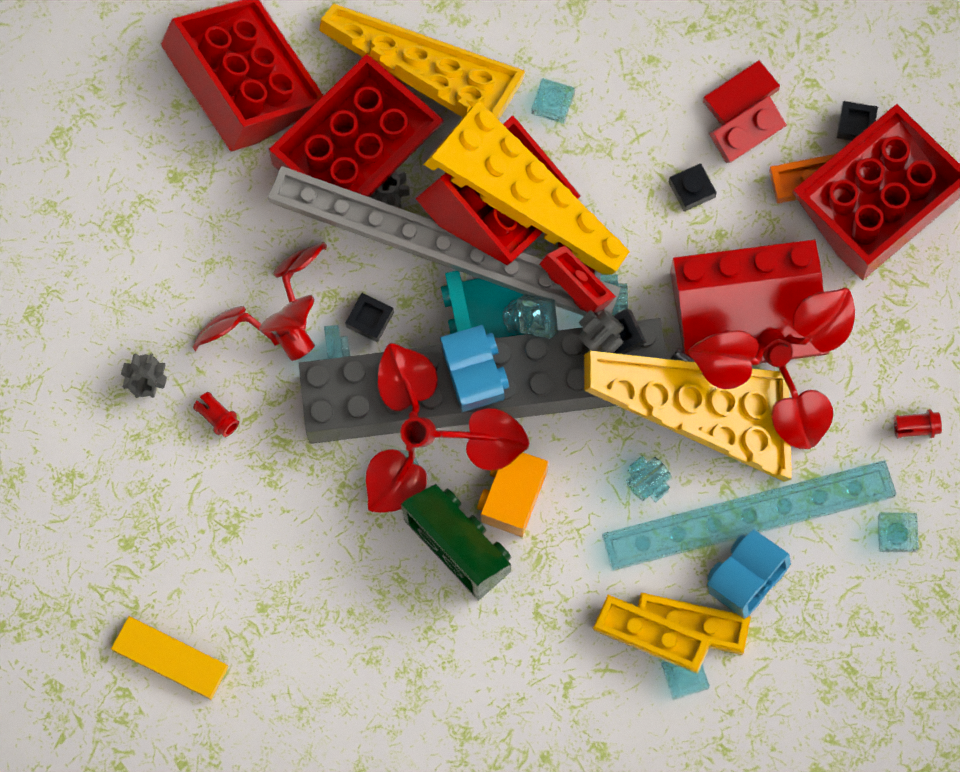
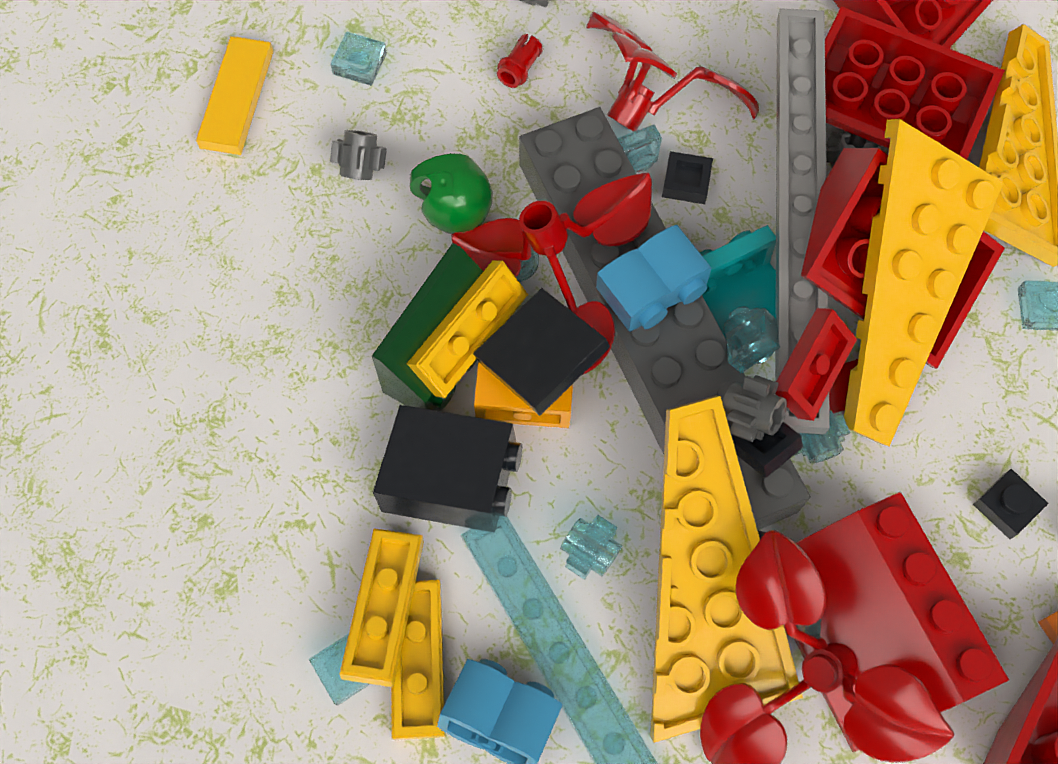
camera: 70 degrees right, 5 degrees down
none -> clear light blue plate [330,31,387,86]
none -> dark grey gear [330,130,387,180]
none -> black brick [373,405,522,533]
none -> yellow tile [407,261,529,398]
none -> green helmet [410,153,493,234]
none -> black tile [473,288,610,416]

